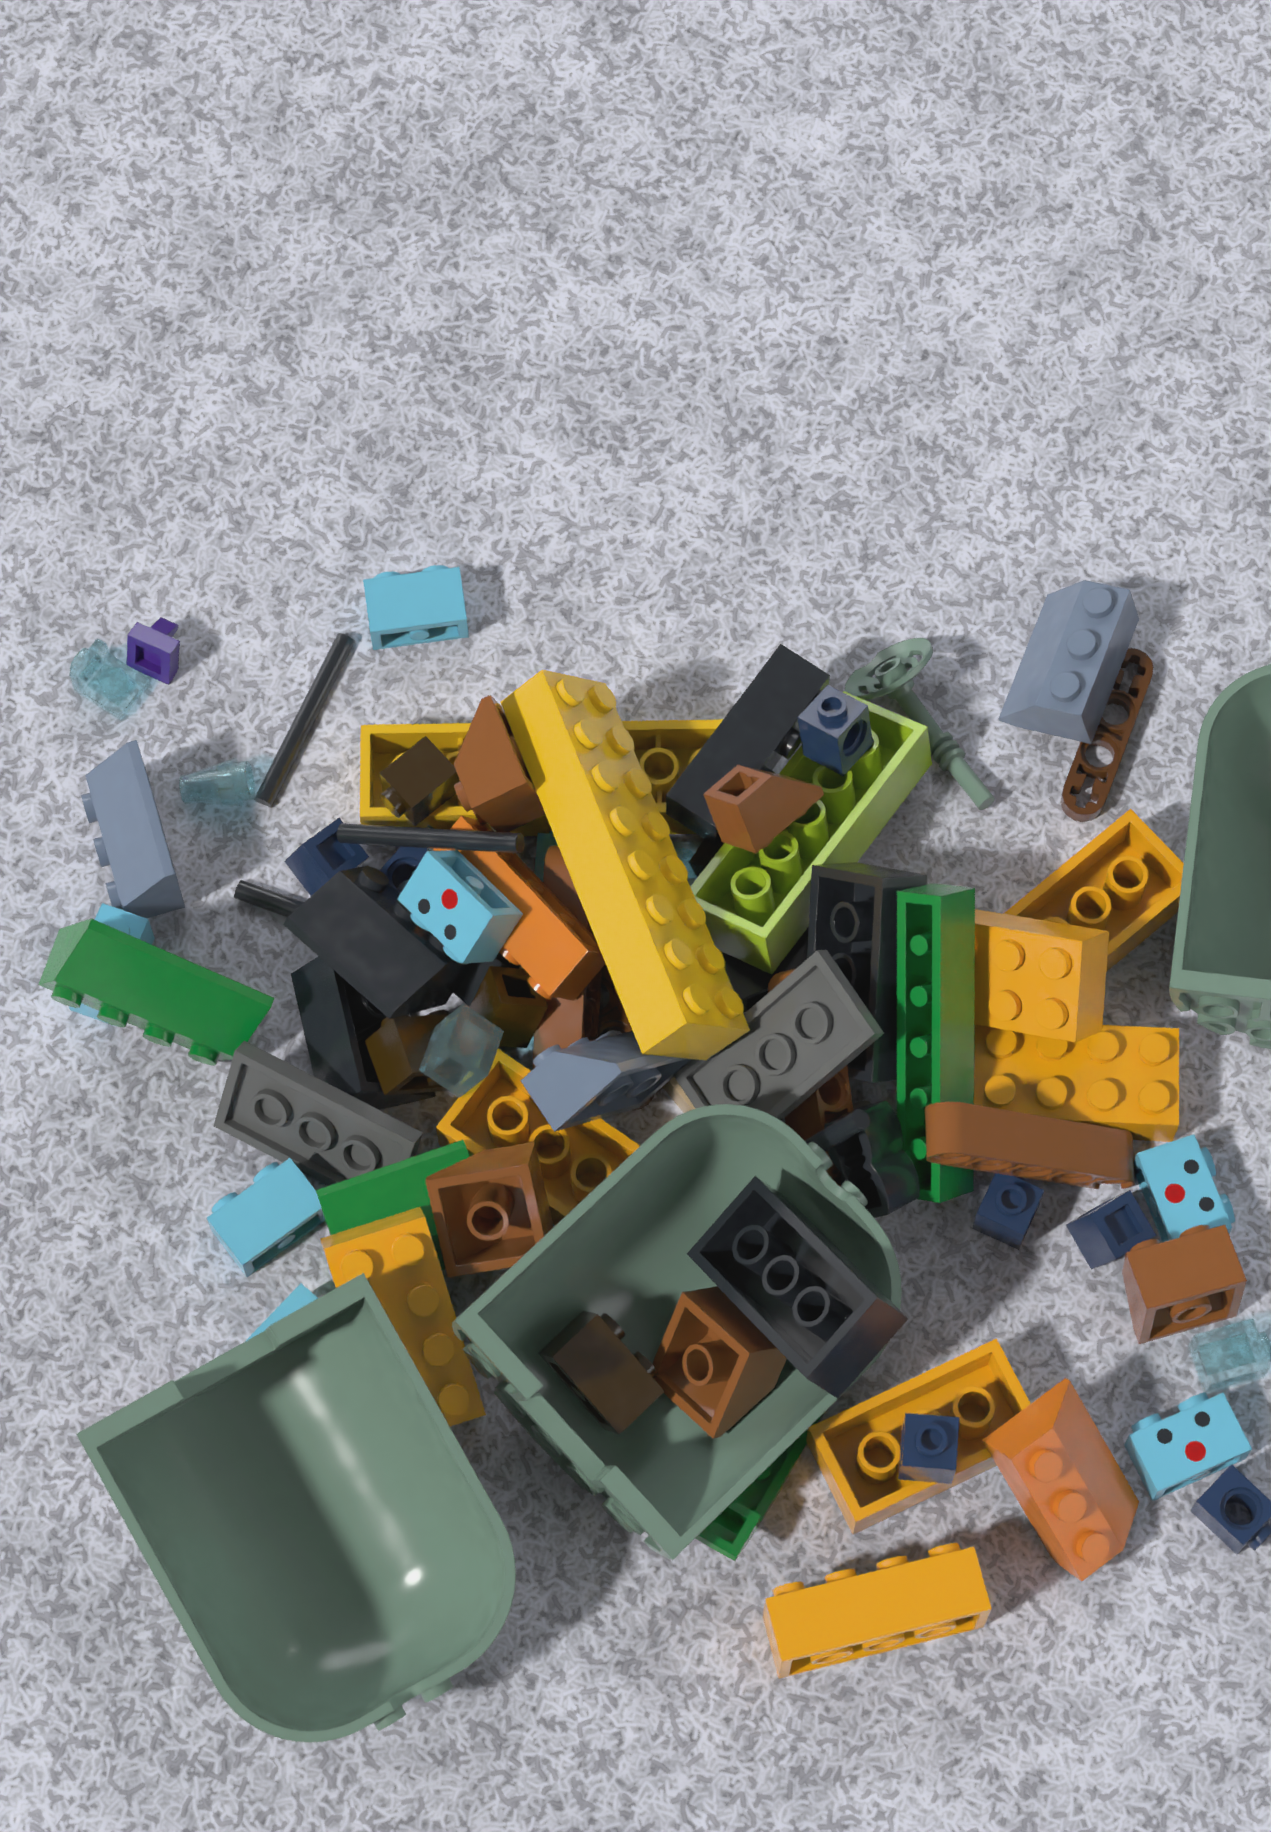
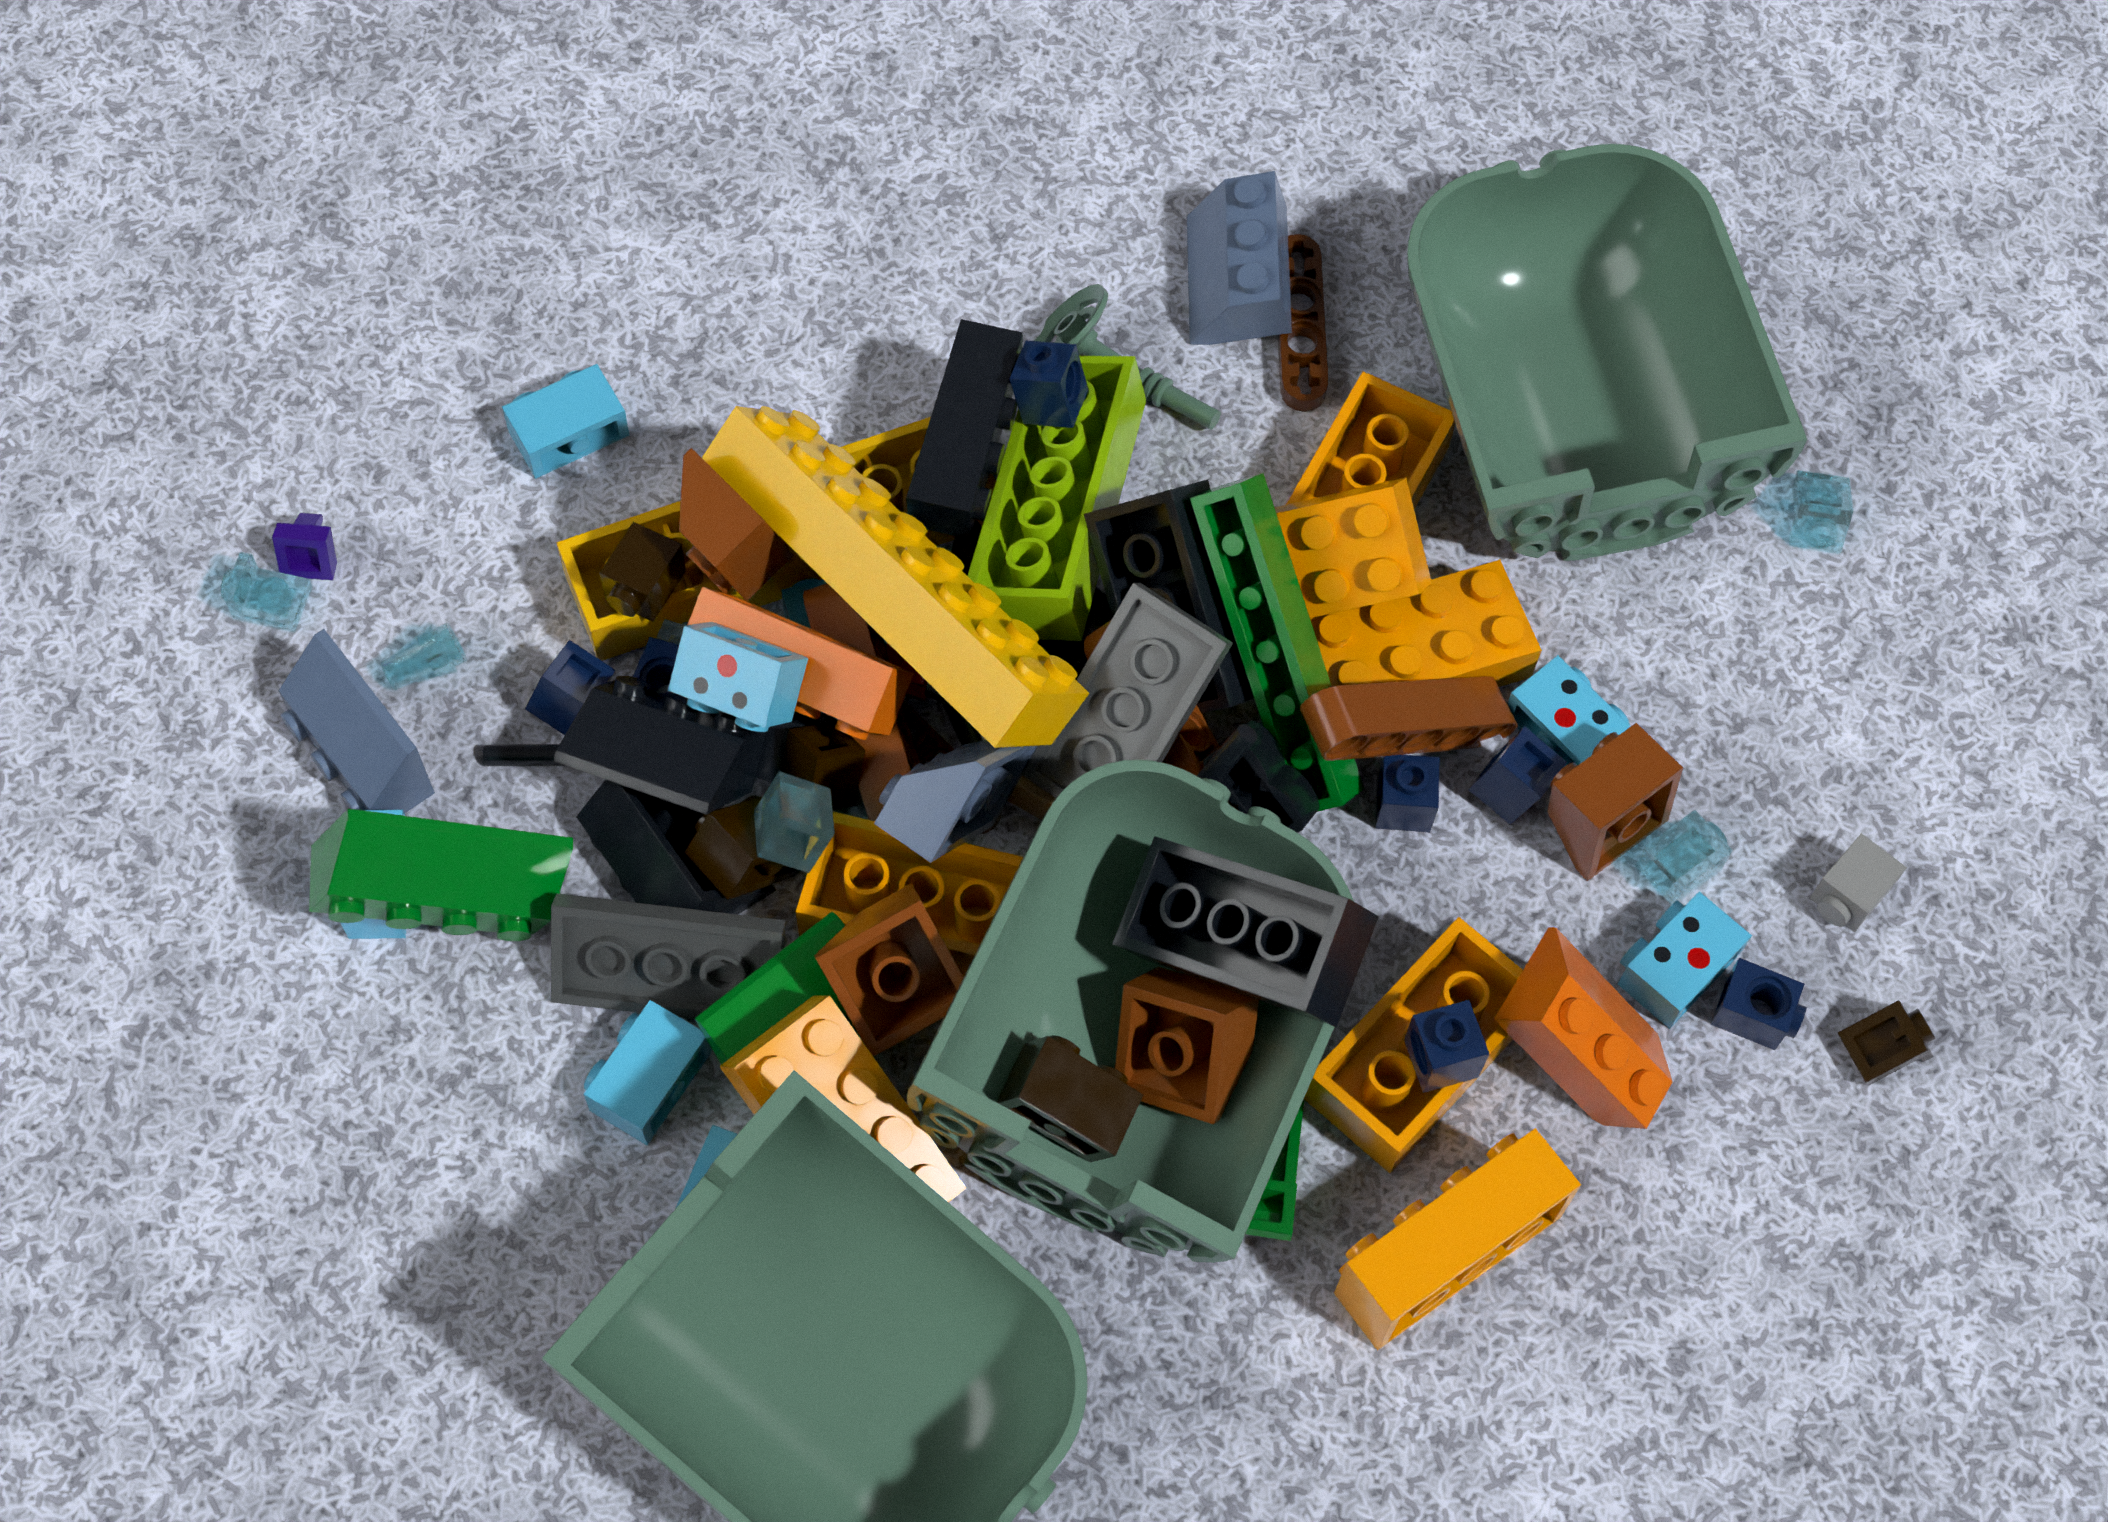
camera: 25 degrees left, 5 degrees down
black bar [254,633,355,808] -> none
black bar [337,823,525,853] -> none
dark orange slope [703,765,824,853] -> none

